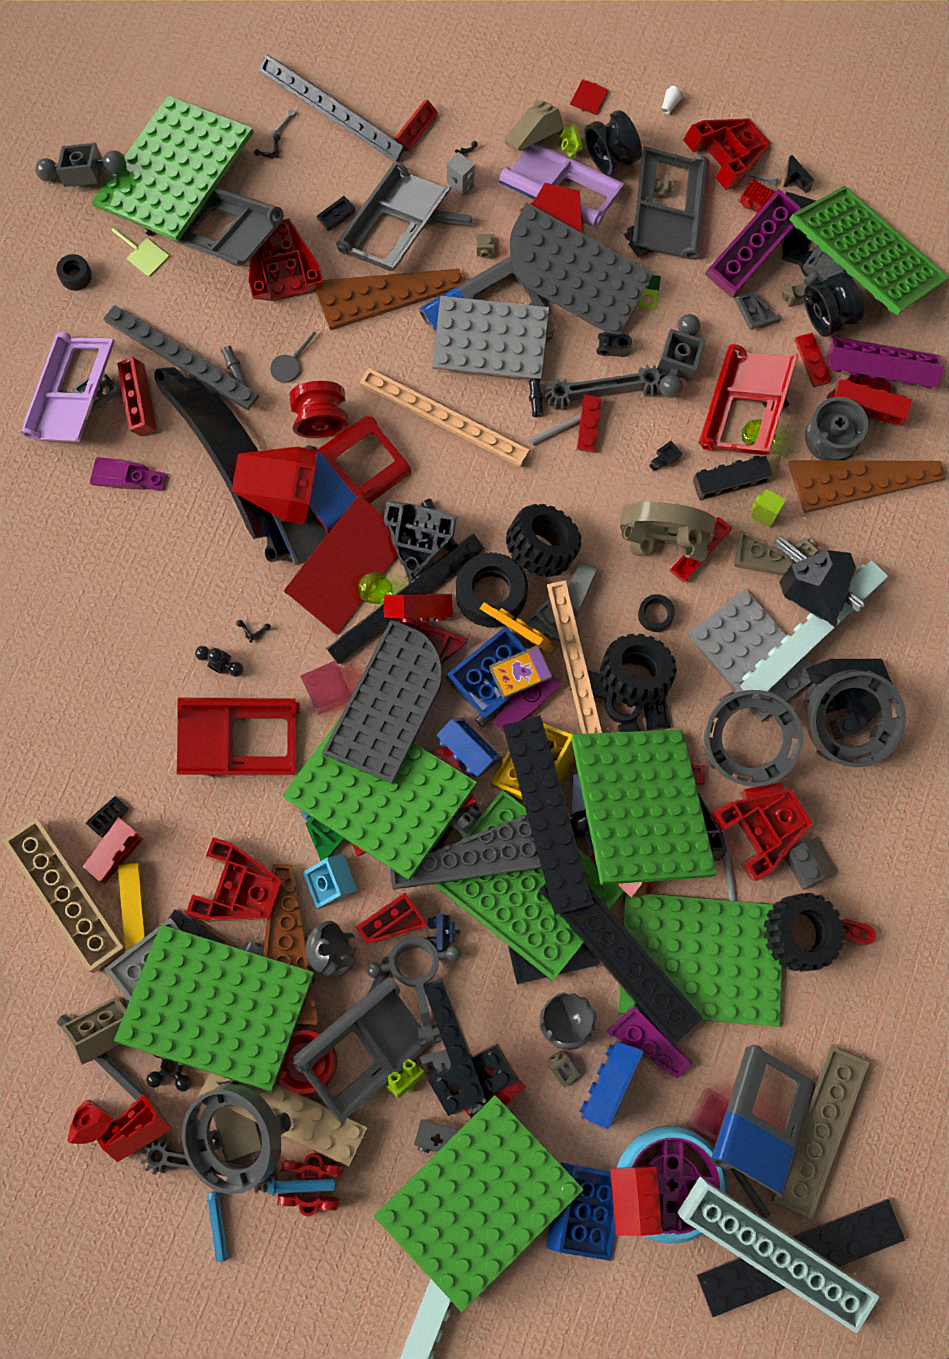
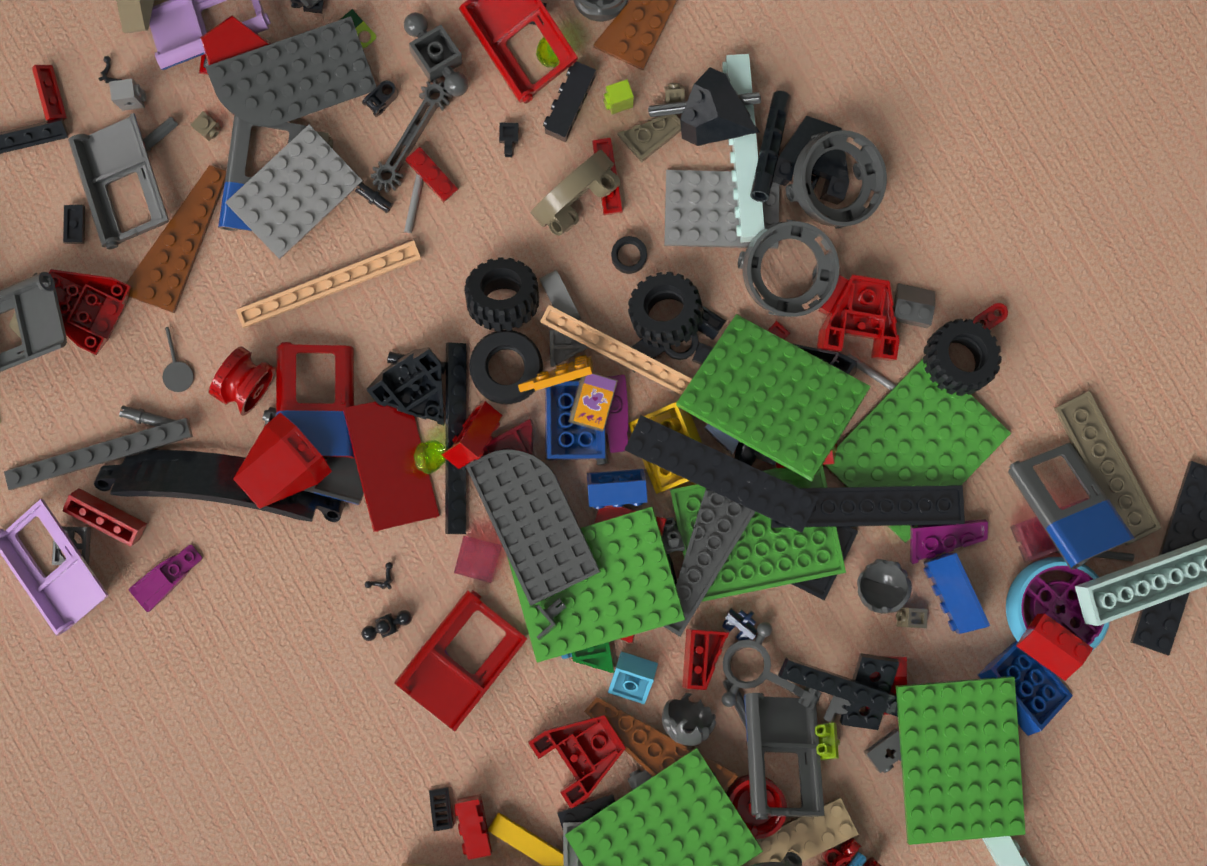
camera: 50 degrees left, 10 degrees up
none -> dark grey bracket [536,598,567,641]
none -> black piece [750,91,791,202]

